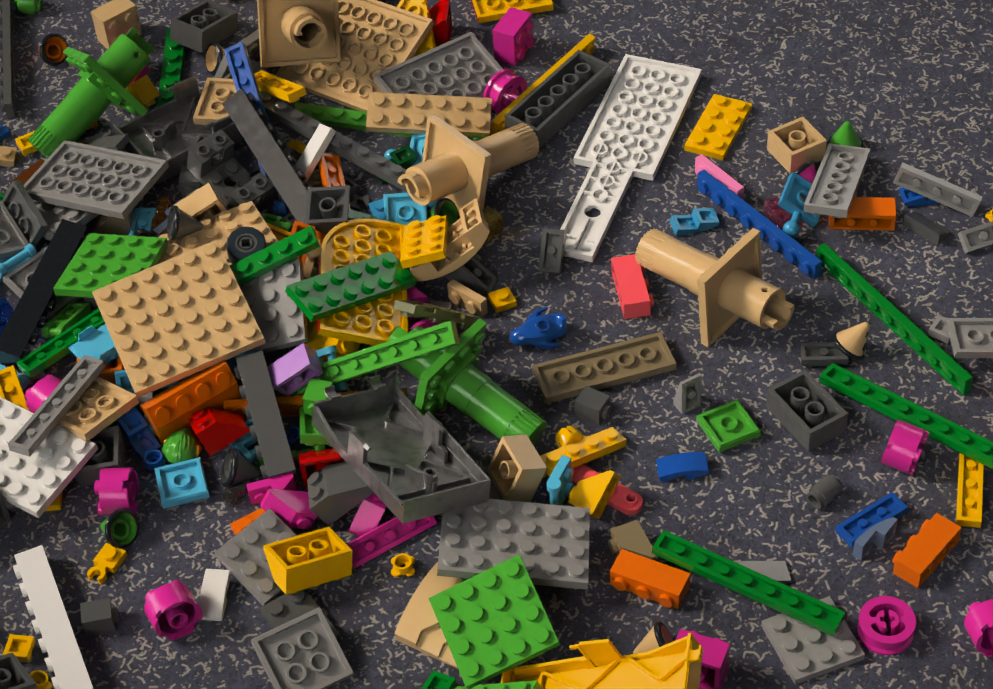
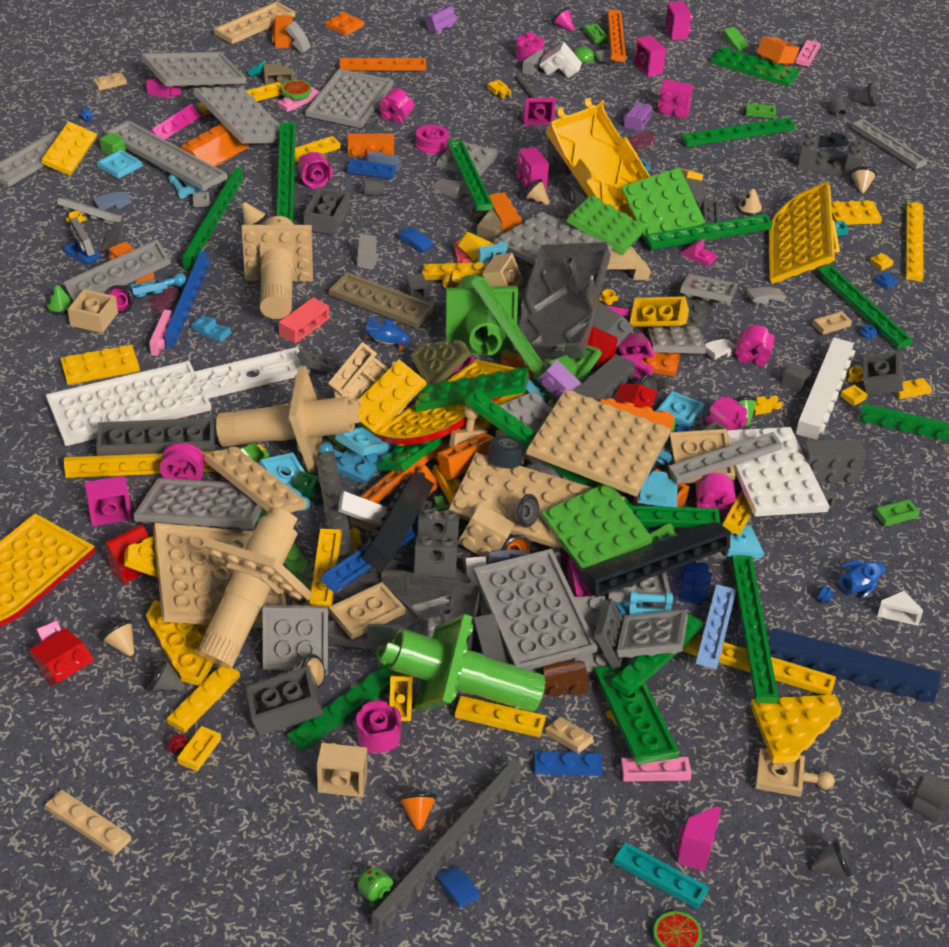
camera: 140 degrees left, 5 degrees down
dark grey slope [305,185,350,234] -> none
bright green plate [696,399,761,453] -> none

